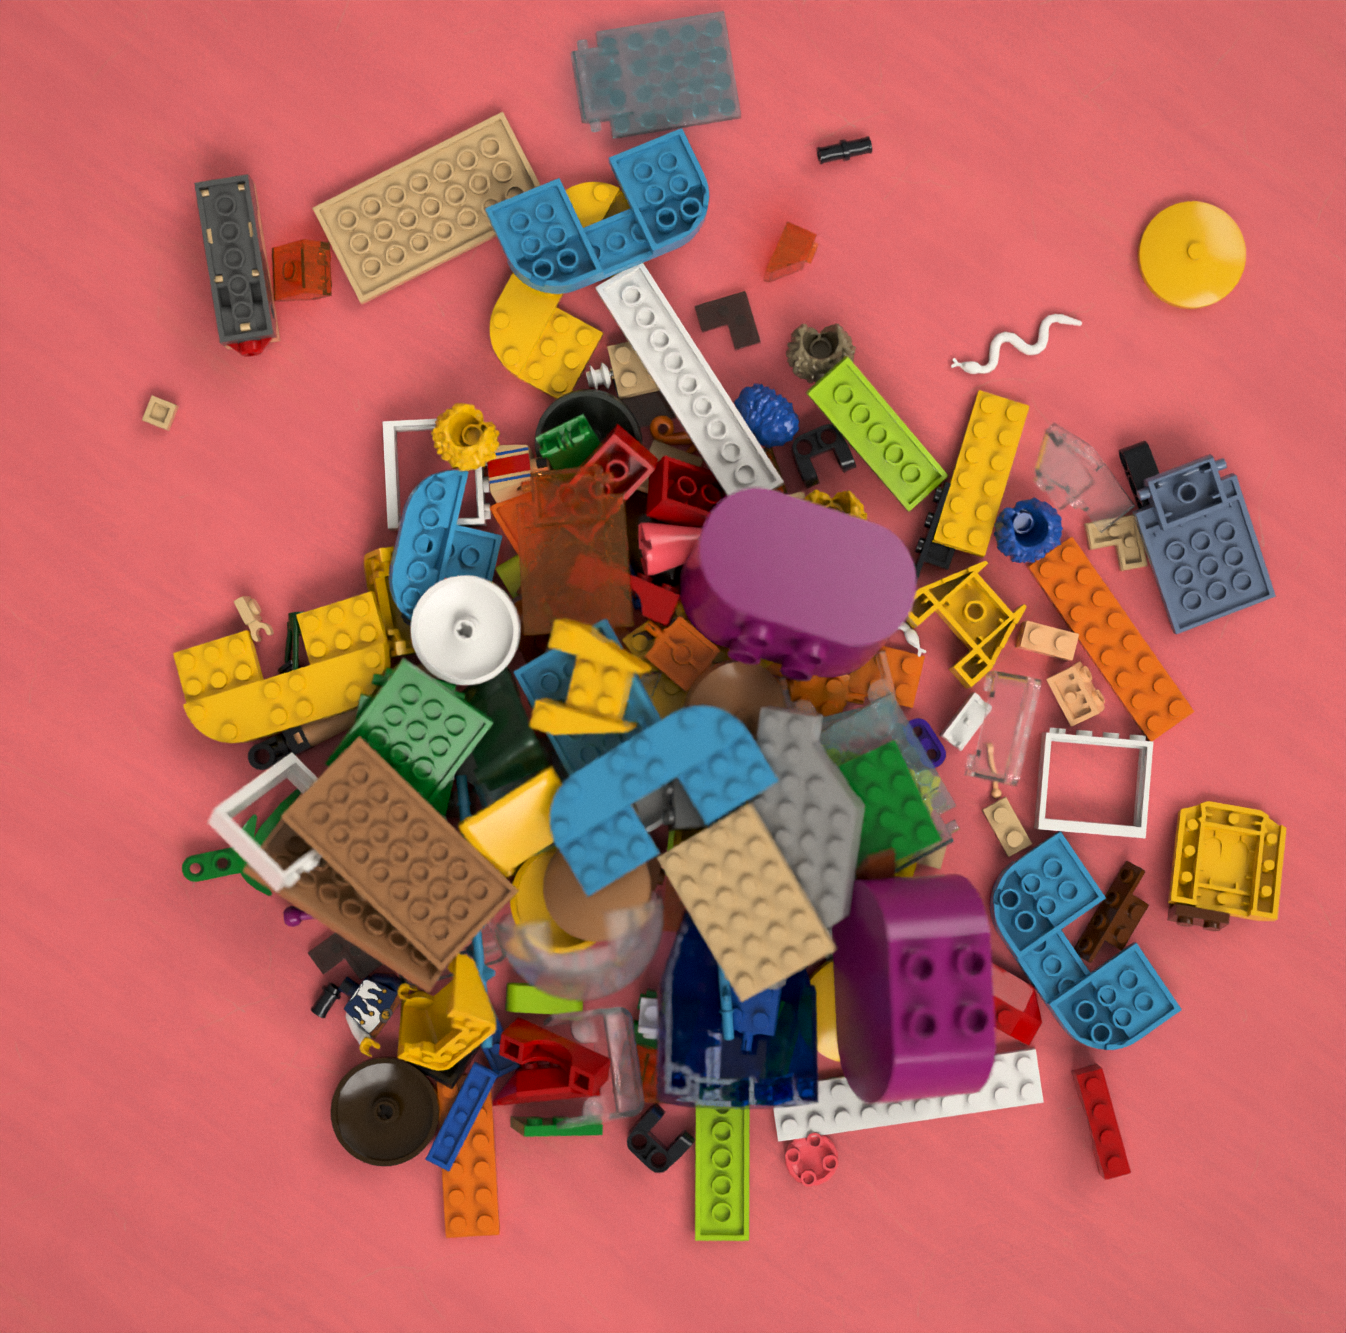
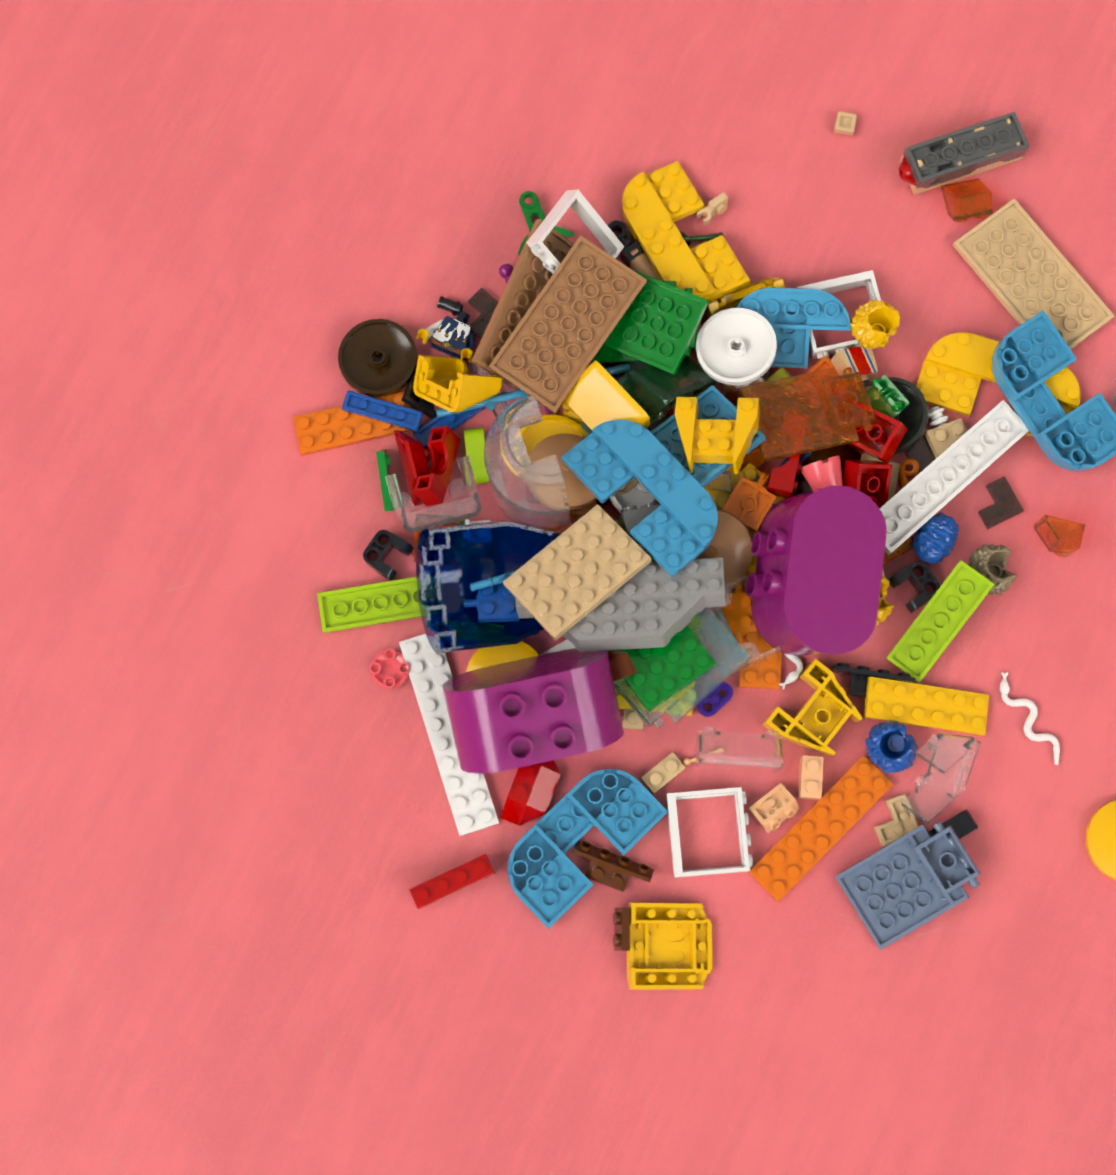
camera: 90 degrees right, 10 degrees down
white hinge [940,692,993,751] -> none

